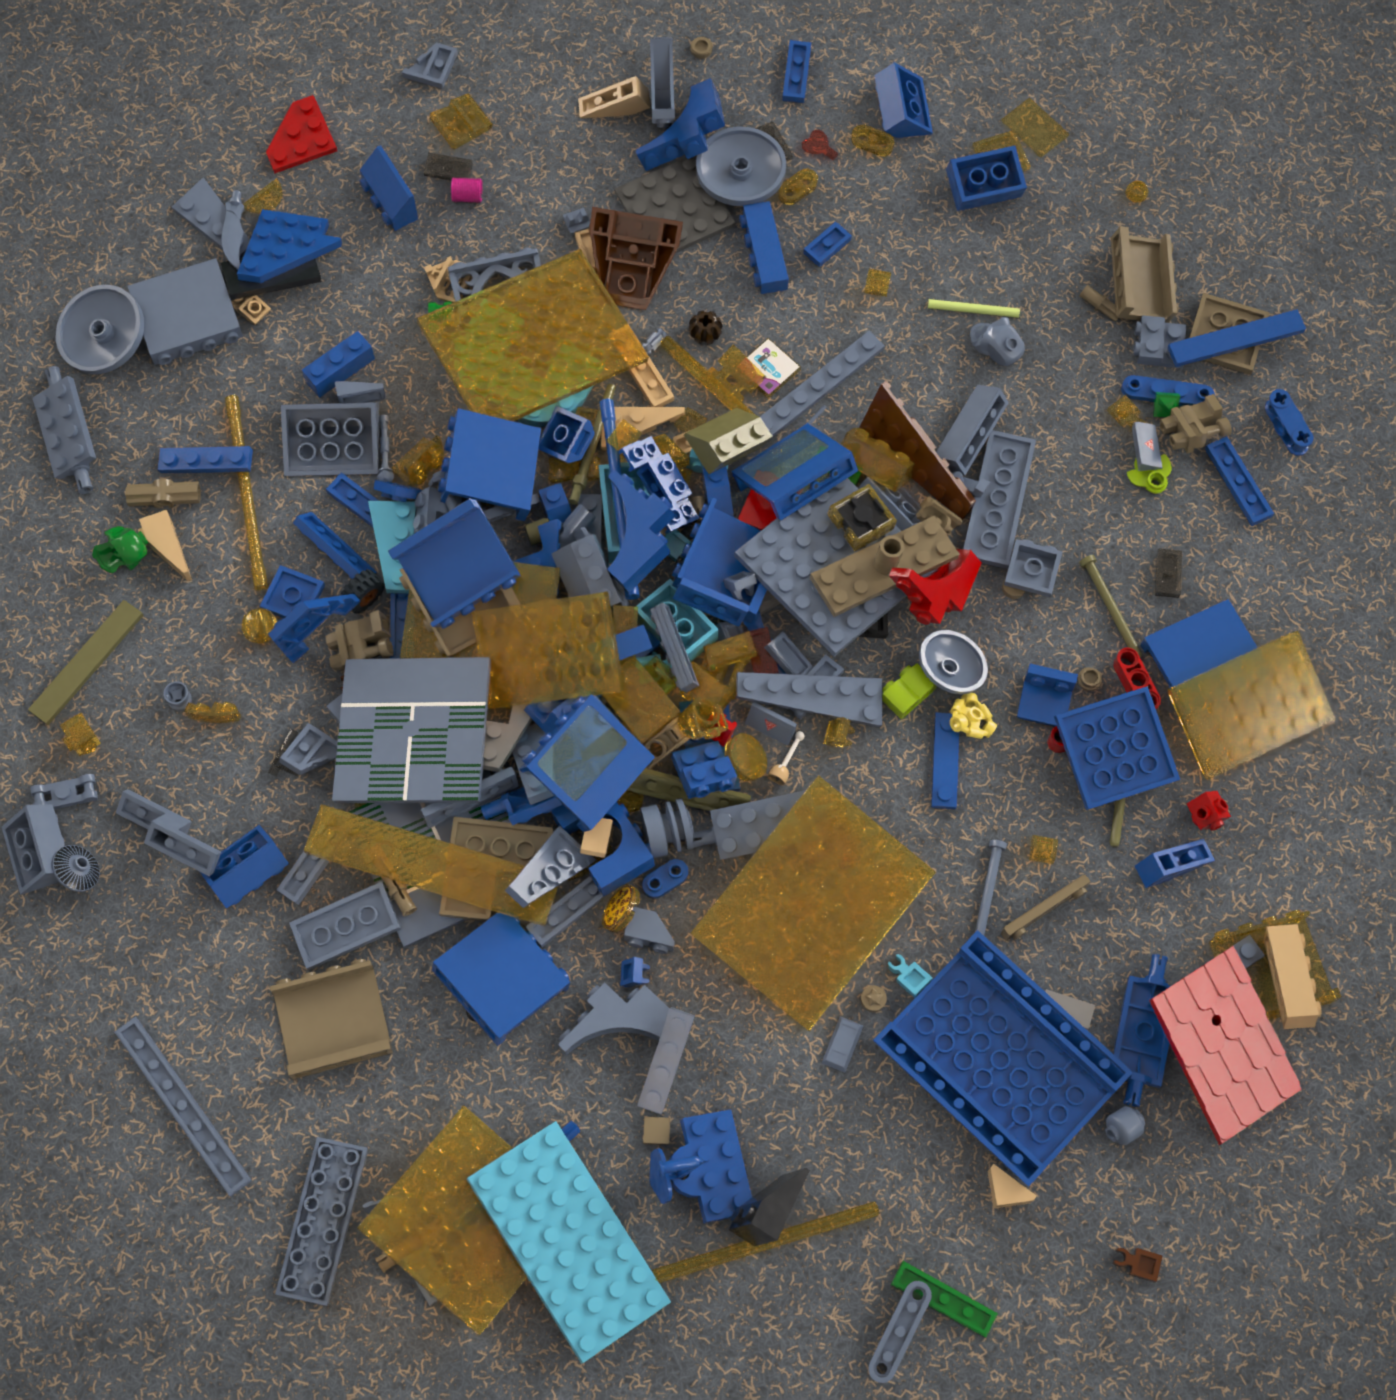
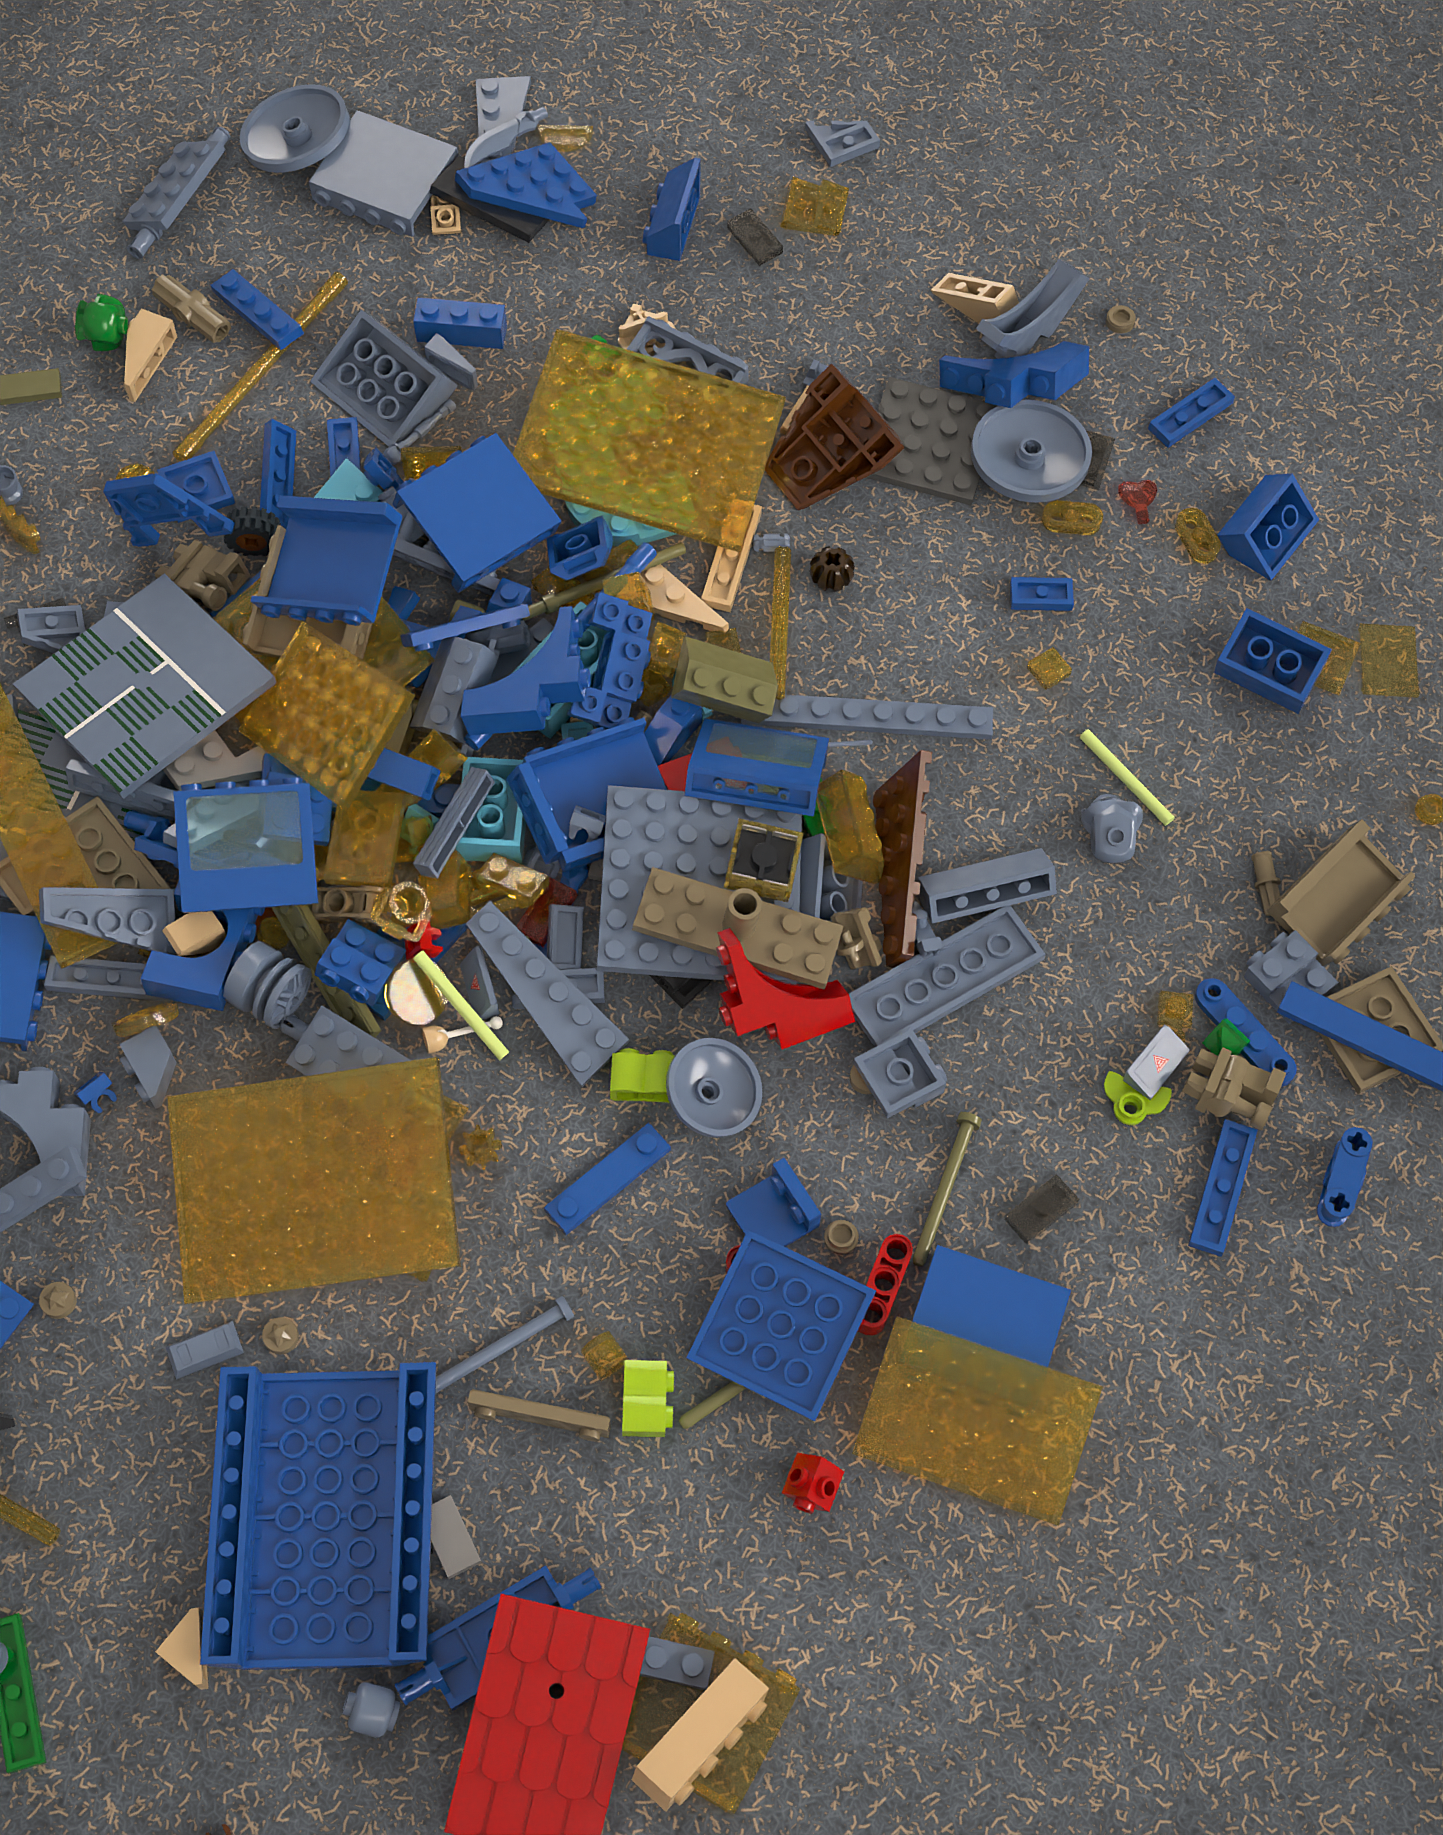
camera: 45 degrees right, 5 degrees down
red plate [266,95,337,174] -> none
dark pink piece [451,177,483,203] -> none
blue plate [642,859,688,899] -> none
clear yellow plate [707,344,767,404] -> none
tile [736,338,801,399] -> none
blue brick [739,201,789,294] -> none
clear yellow tile [824,717,855,747] -> none
medium azure plate [888,954,933,998] -> none
light yellow piece [950,693,997,739] -> none
blue slope [1135,839,1215,888] -> none
none -> dark tan tile [39,1282,77,1319]
none -> plate [400,604,530,652]
none -> yellowish green bar [413,950,509,1060]
none -> clear yellow gear [459,1125,502,1170]
none -> lime brick [622,1360,674,1437]

